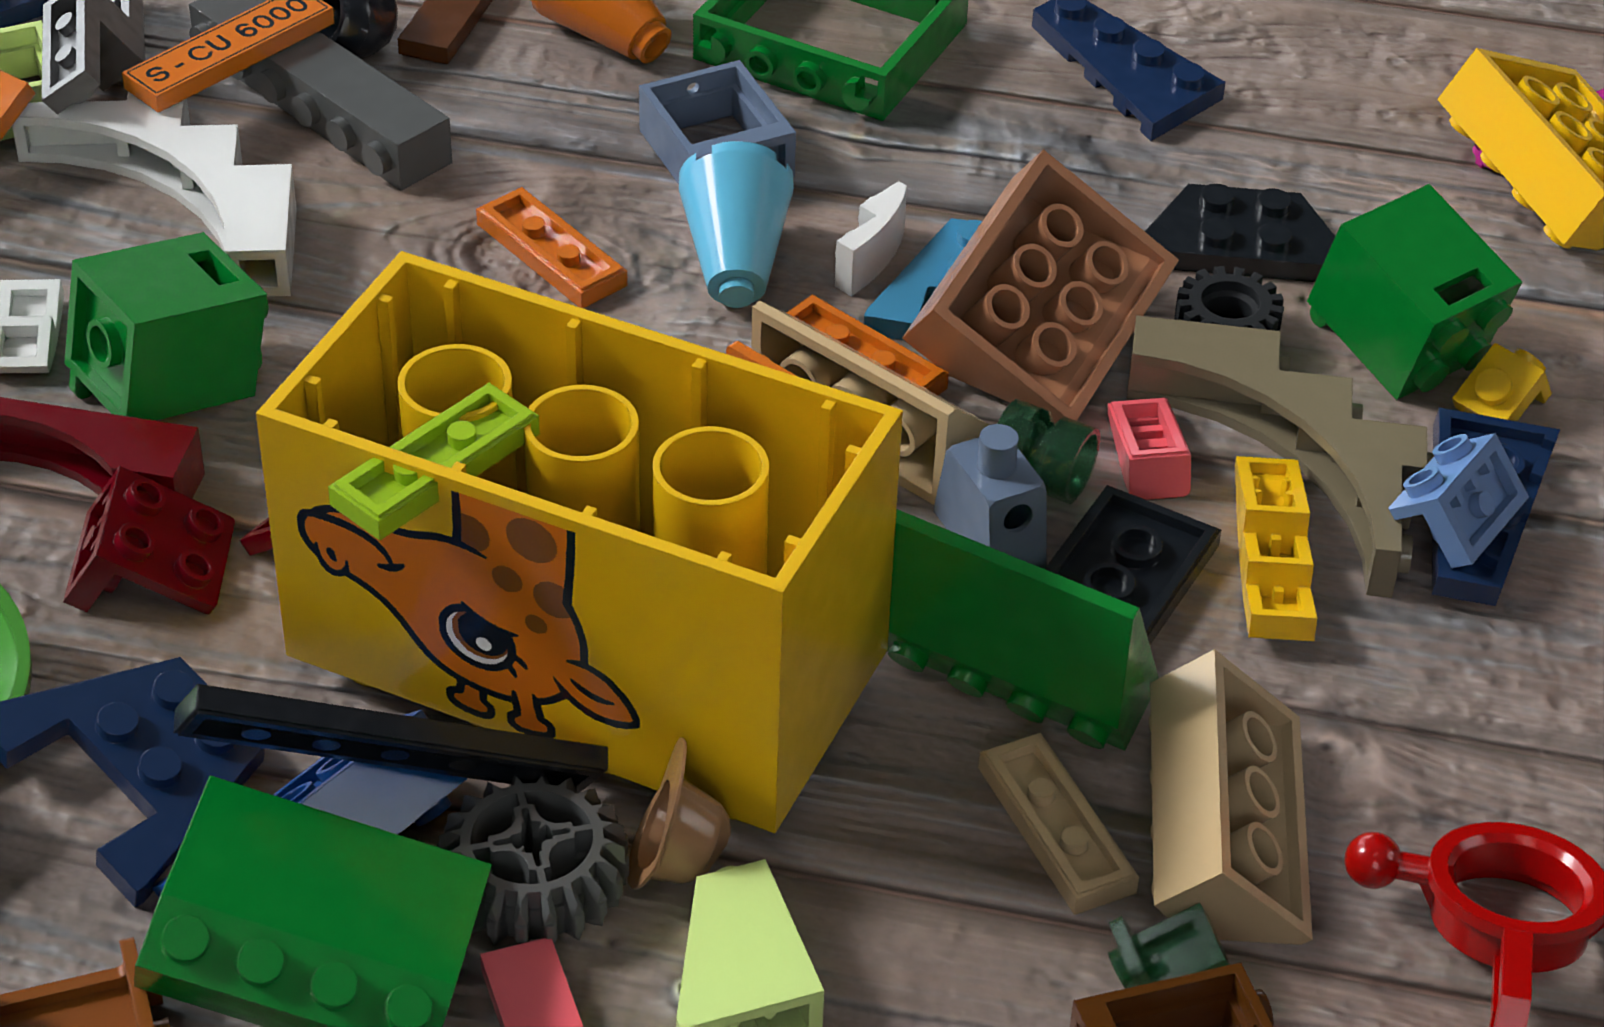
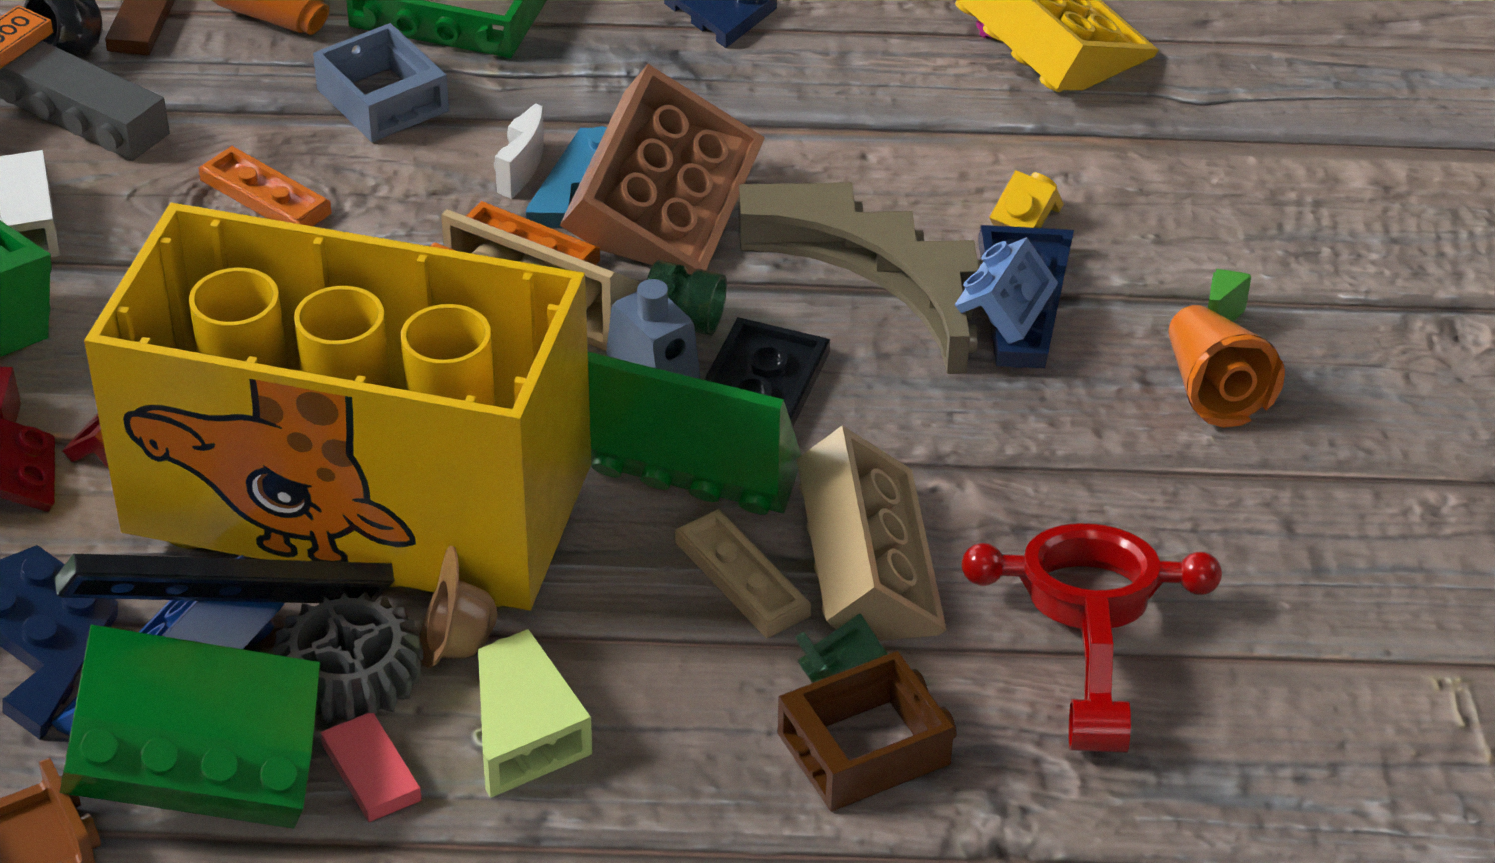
camera: 10 degrees left, 0 degrees up
lime tile [328,383,540,540] -> none
medium azure cone [679,141,794,308] -> none
coral slope [1107,397,1191,500] -> none
black wing [1145,183,1335,282] -> none
black tyre [1174,266,1284,331] -> none
yellow slope [1235,456,1317,641] -> none
green container [1307,184,1523,401] -> none

